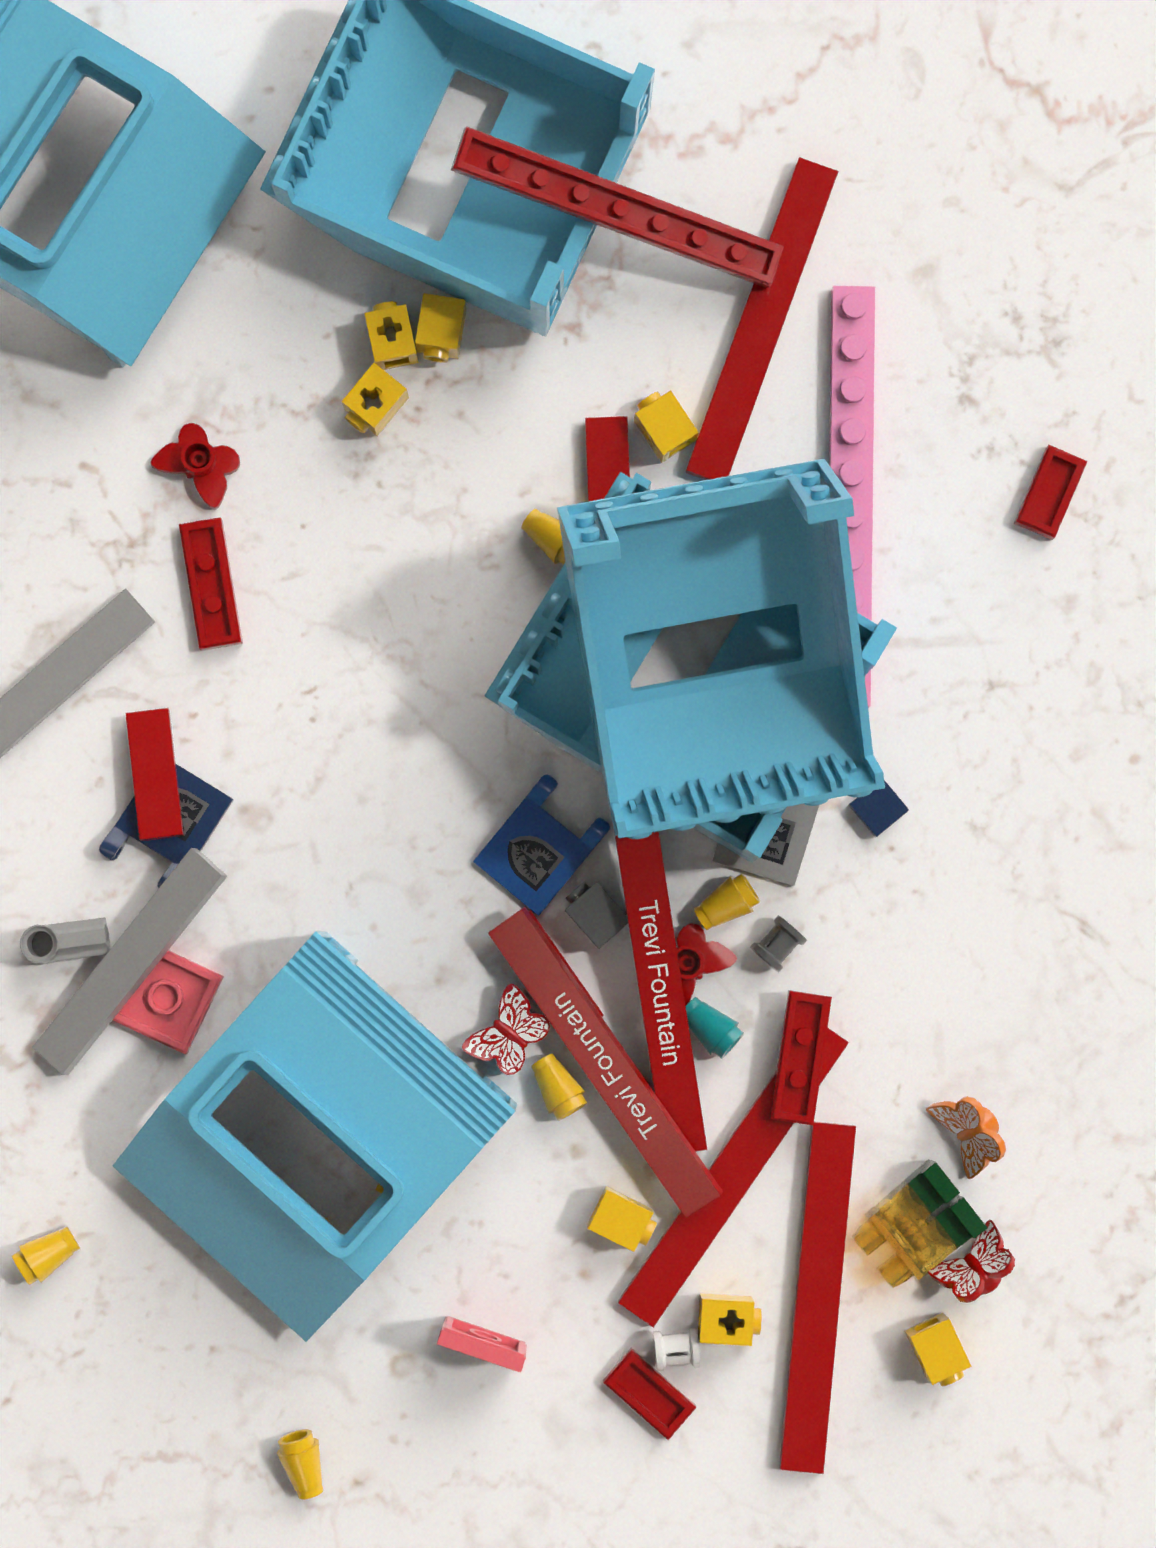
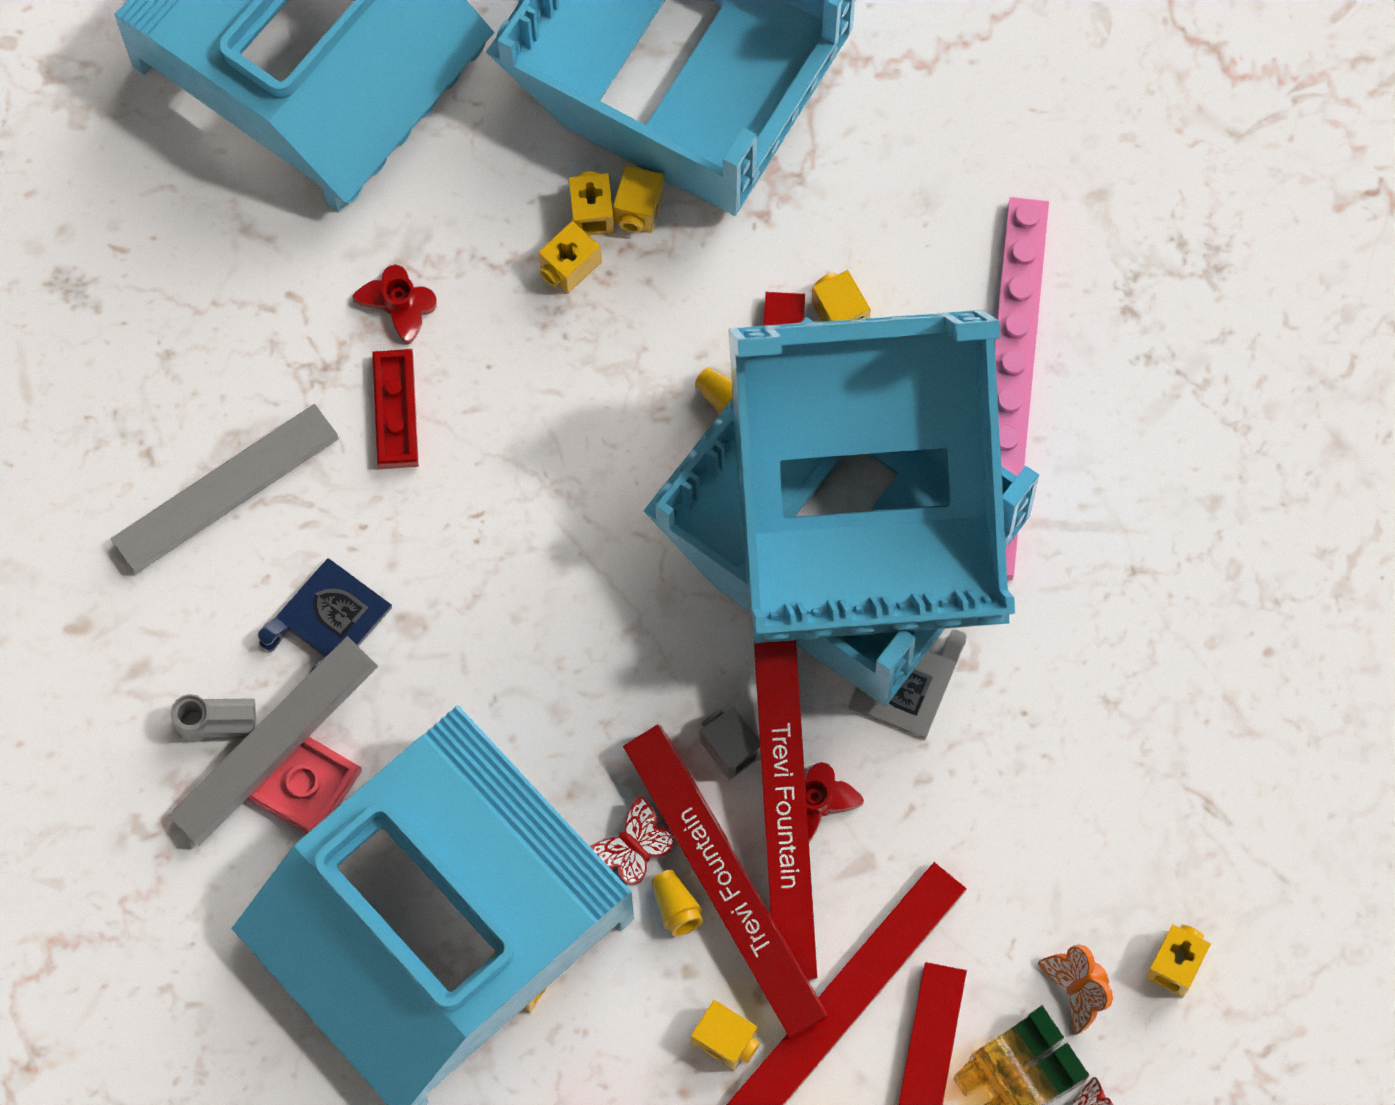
camera: 15 degrees right, 15 degrees down
yellow cone [12,1227,80,1285] -> none
red tile [126,708,184,841] -> none
red tile [451,126,784,288] -> none
blue flag [473,774,611,916] -> none
red tile [685,157,839,480] -> none
teal cone [686,997,744,1059] -> none
yellow cone [694,874,760,930] -> none
dark grey bush [750,915,807,973] -> none
red tile [770,990,832,1126] -> none
dark blue tile [848,780,909,838] -> none
red tile [1013,445,1088,540] -> none
none -> yellow brick [1145,924,1211,997]

